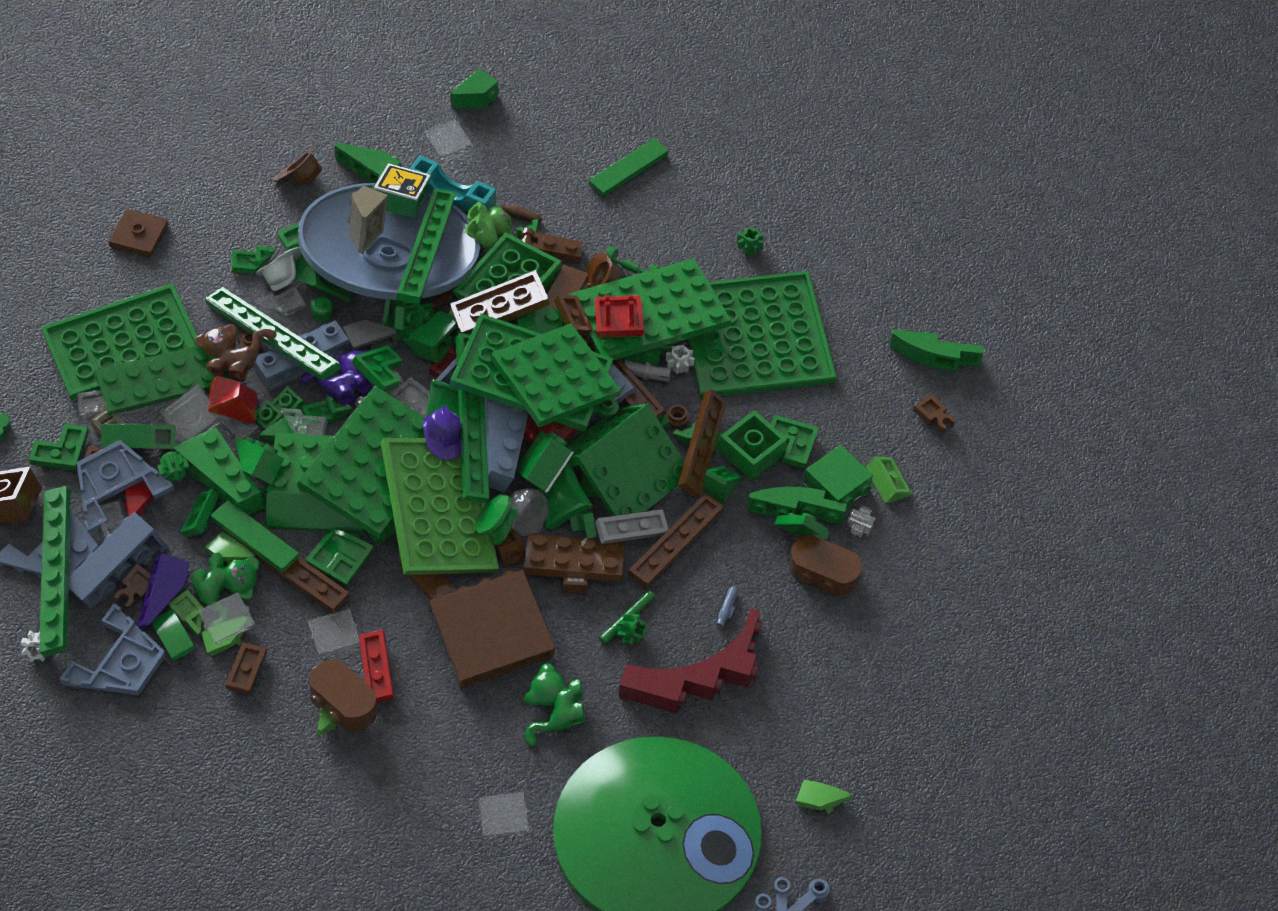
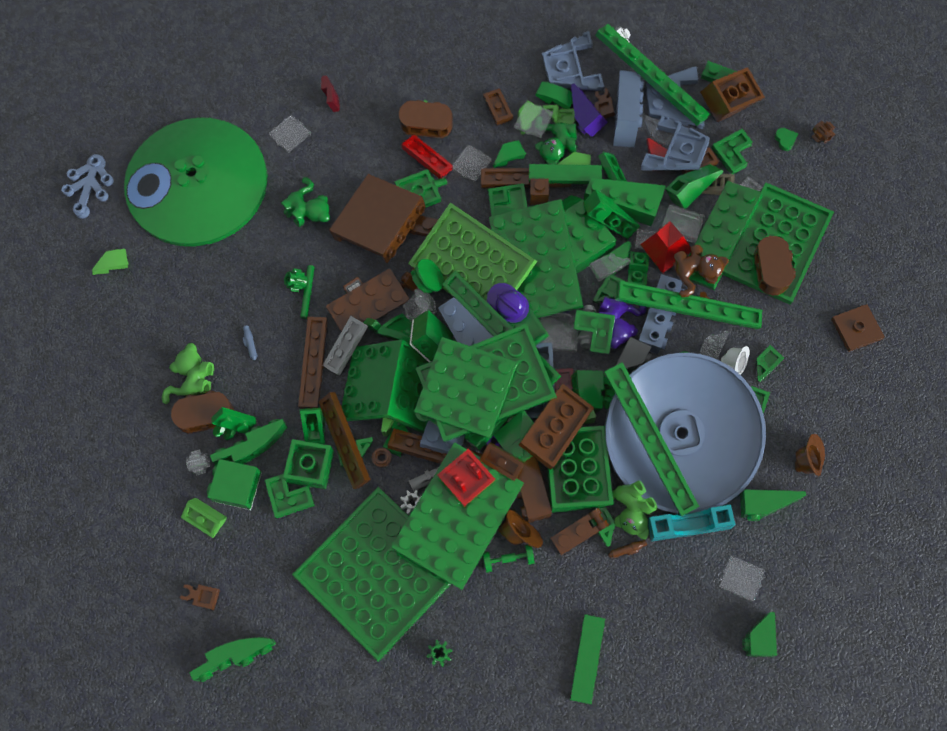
camera: 150 degrees right, 15 degrees up
green gear [157,452,189,482] -> none
dark tan slope [348,186,388,254] -> none
piece [372,163,430,219] -> none
dark red arch [619,608,763,713] -> none
none -> bright green animal [162,343,214,404]
none -> dark red slope [321,75,340,112]
none -> green plate [395,169,448,208]
none -> green slope [493,140,526,168]
none -> reddish brown brick [530,179,549,205]
none -> reddish brown brick [754,236,796,295]

